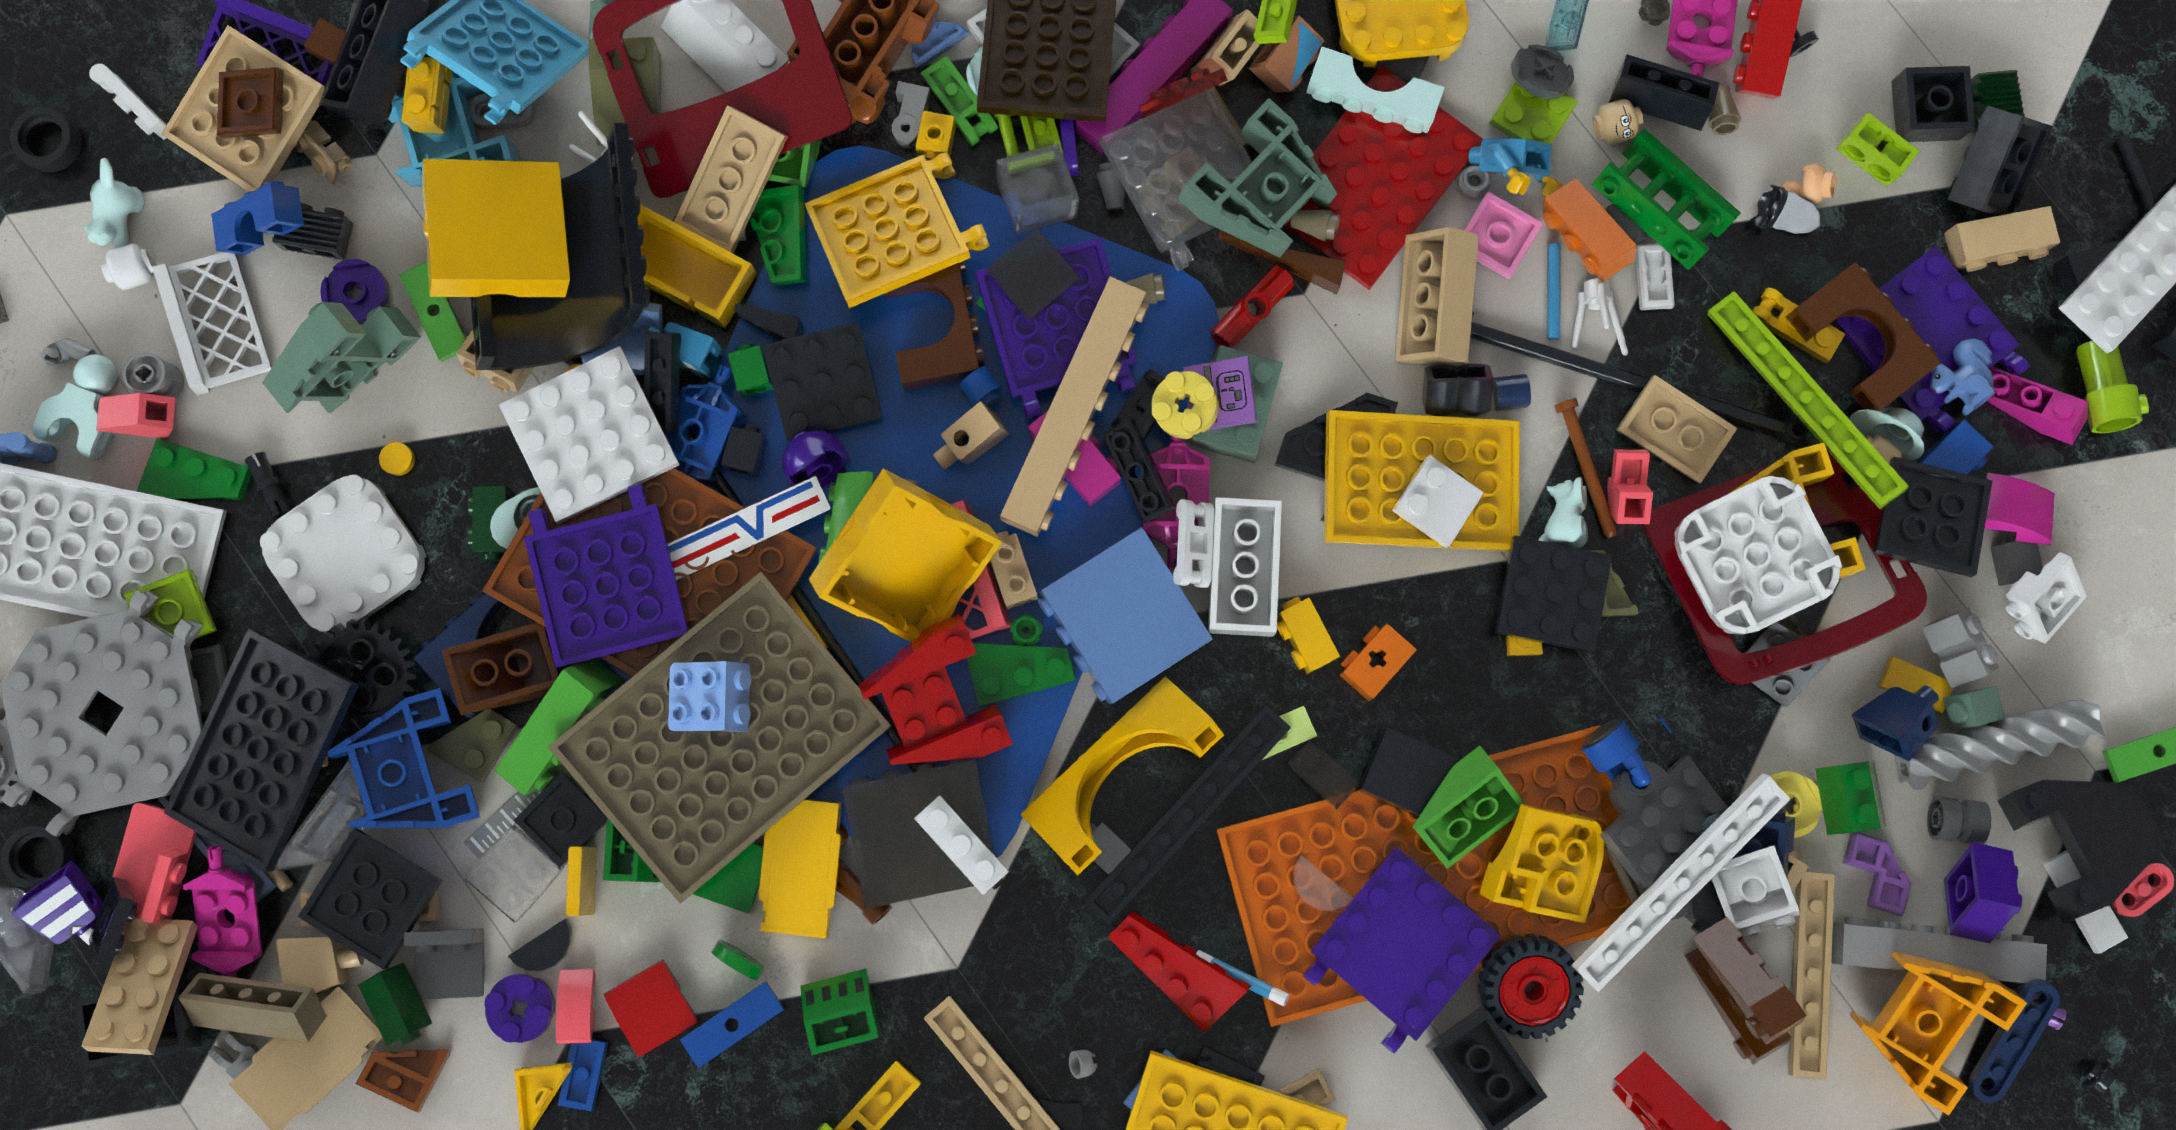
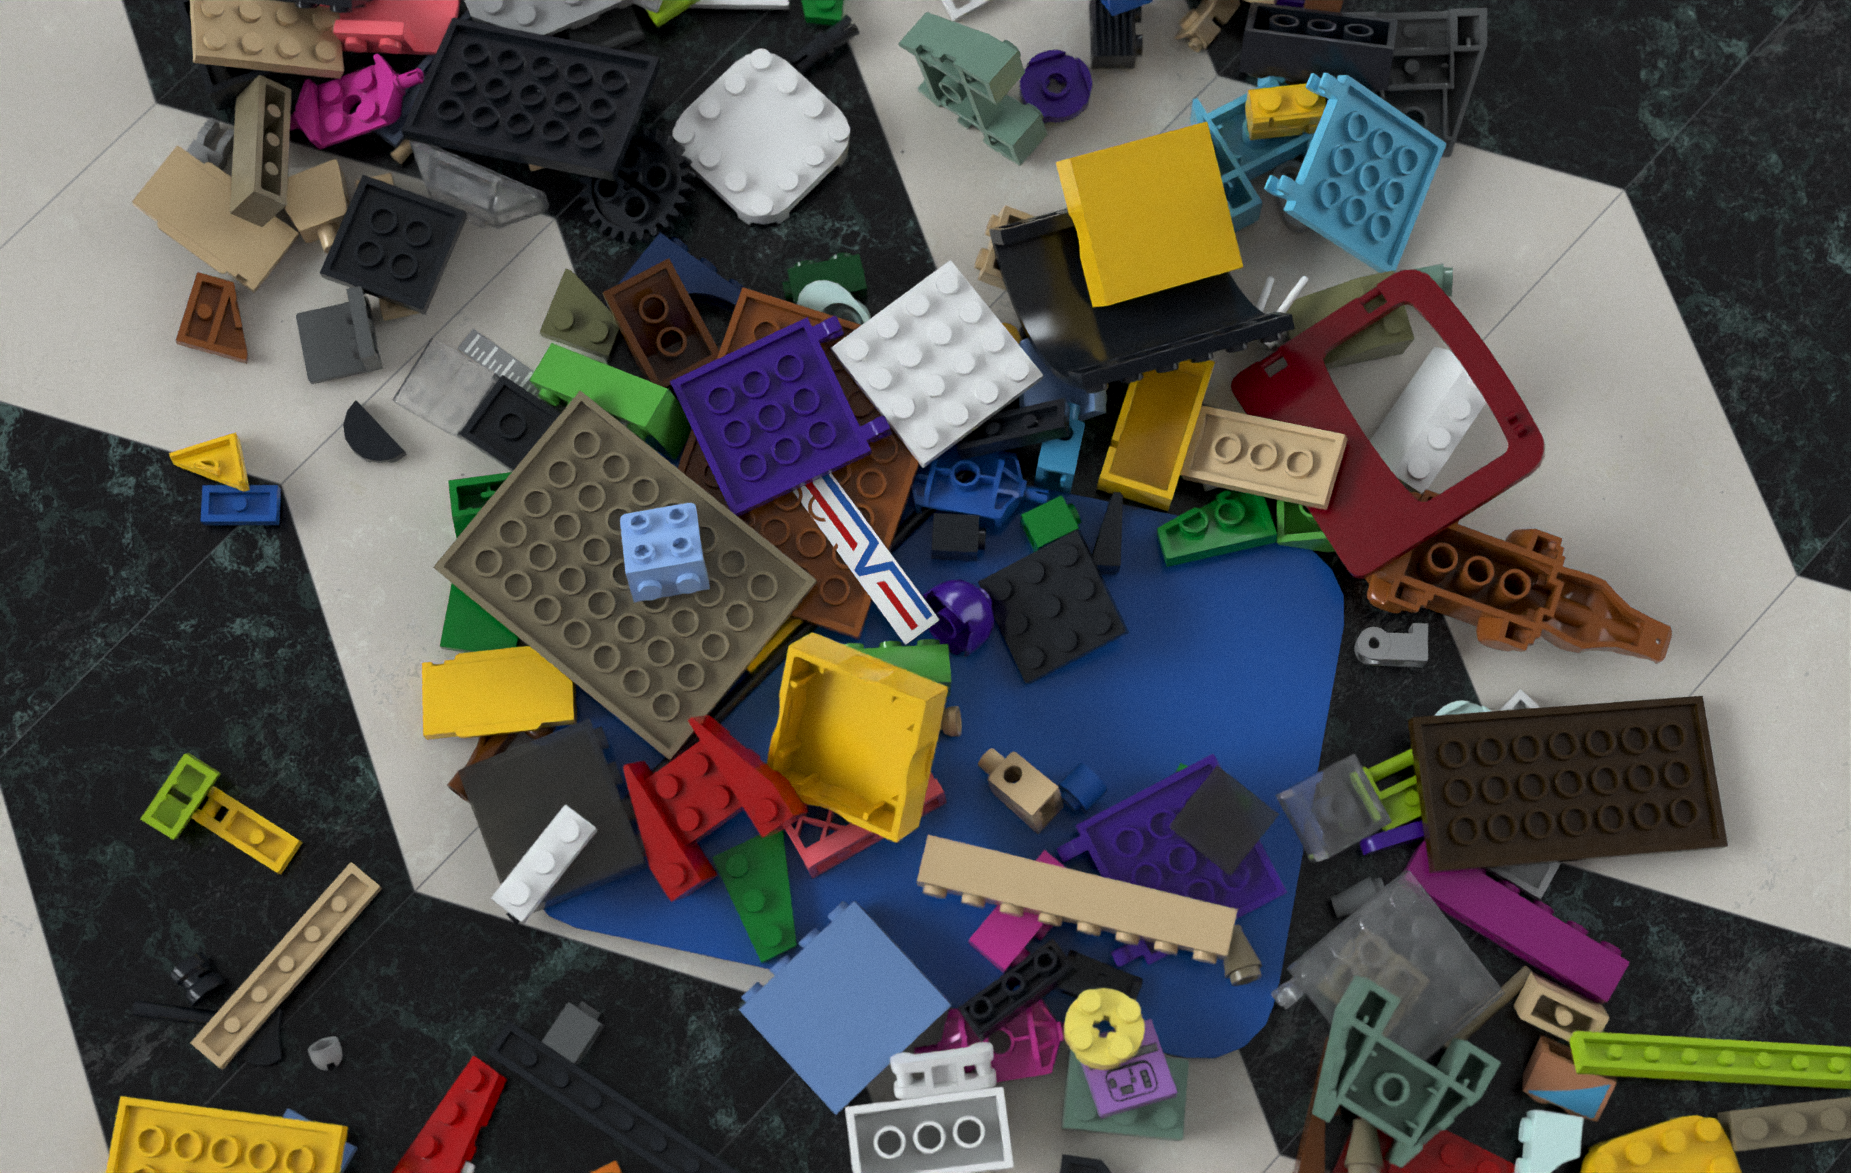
camera: 80 degrees right, 5 degrees down
blue wedge [327,688,481,828] -> none
dark green brick [358,962,432,1046] -> none
yellow tile [379,442,415,476] -> none
bright green tile [399,261,466,362] -> none
dark purple plate [484,974,556,1043] -> none
coral slope [556,969,596,1044] -> none
yellow tile [566,847,597,916] -> none
red slope [604,959,698,1057] -> none
blue tile [680,981,785,1068] -> none
green piece [711,939,765,980] -> none
green slope [800,969,882,1055] -> none
yellow plate [804,152,990,308] -> none
reddish brown arch [885,260,985,391] -> none
medium blue tile [911,20,969,72] -> none
yellow brick [916,111,956,161] -> none
bright green plate [920,55,998,146] -> none
tan brick [990,531,1038,610] -> none
green plate [1010,614,1043,646] -> none
yellow arch [1020,676,1224,876] -> none
clear red plate [1139,68,1228,118] -> none
red piece [1209,265,1295,348] -> none

